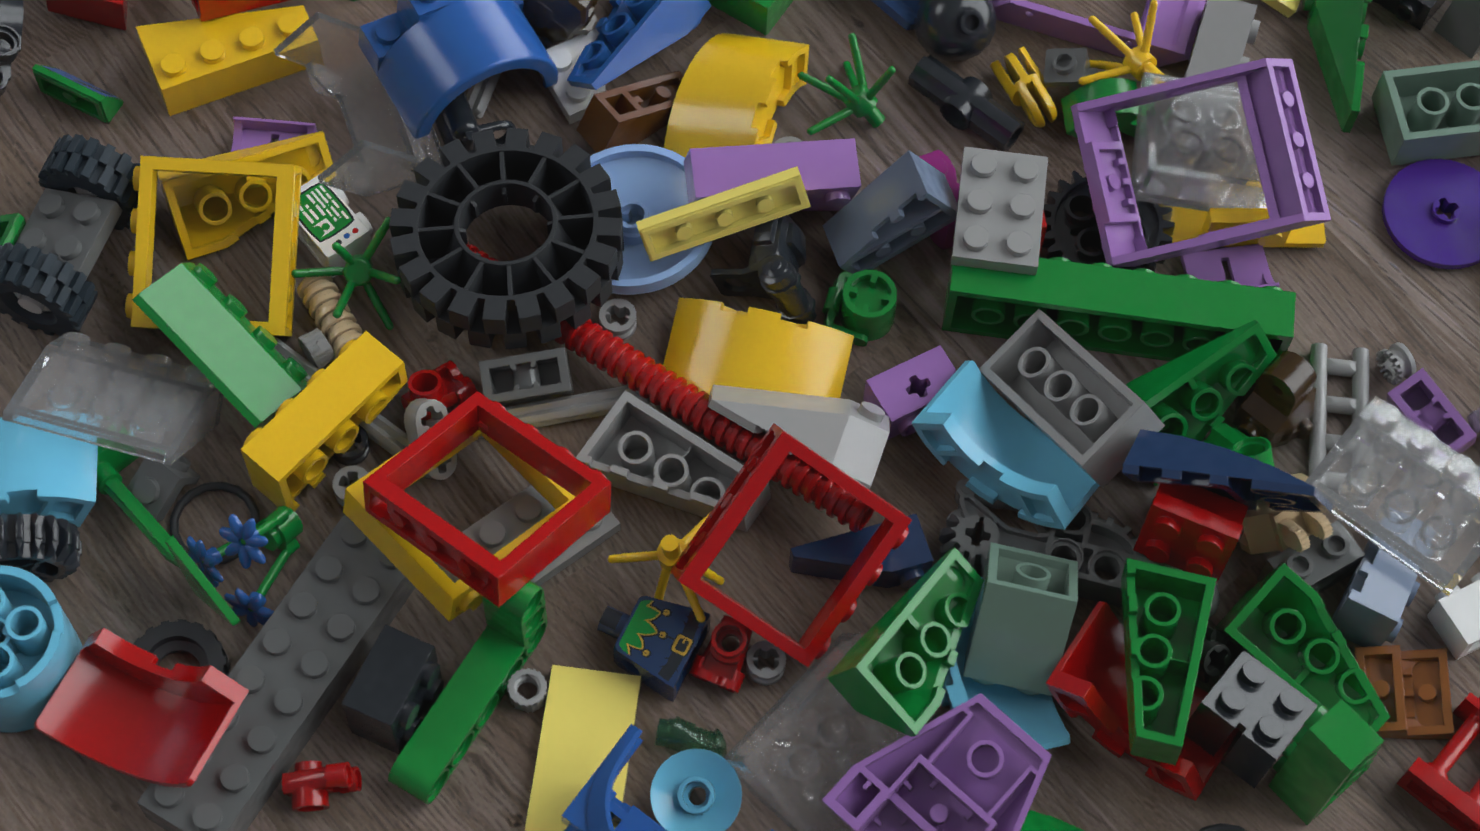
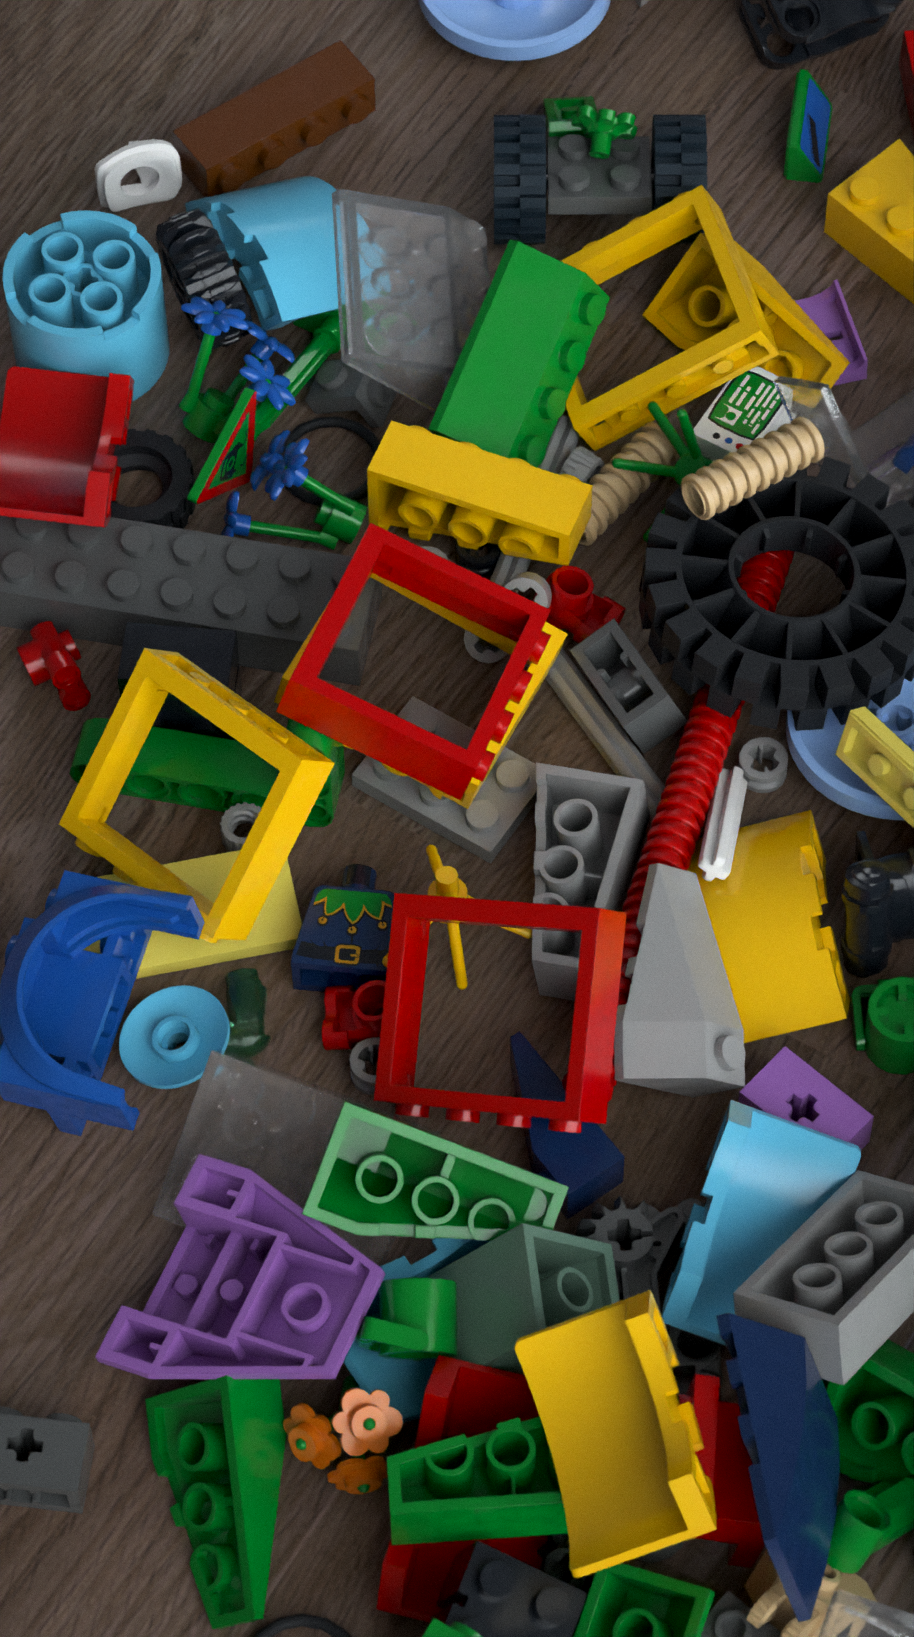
camera: 75 degrees right, 5 degrees down
none -> yellow window [59,648,335,944]
none -> plant [178,296,296,443]
none -> orange plant [283,1375,403,1494]
none -> green piece [355,1278,457,1361]
none -> yellow panel [515,1290,716,1578]
none -> green plant [571,105,638,159]
none -> tan piece [681,417,825,520]
none -> white axle [698,766,748,882]

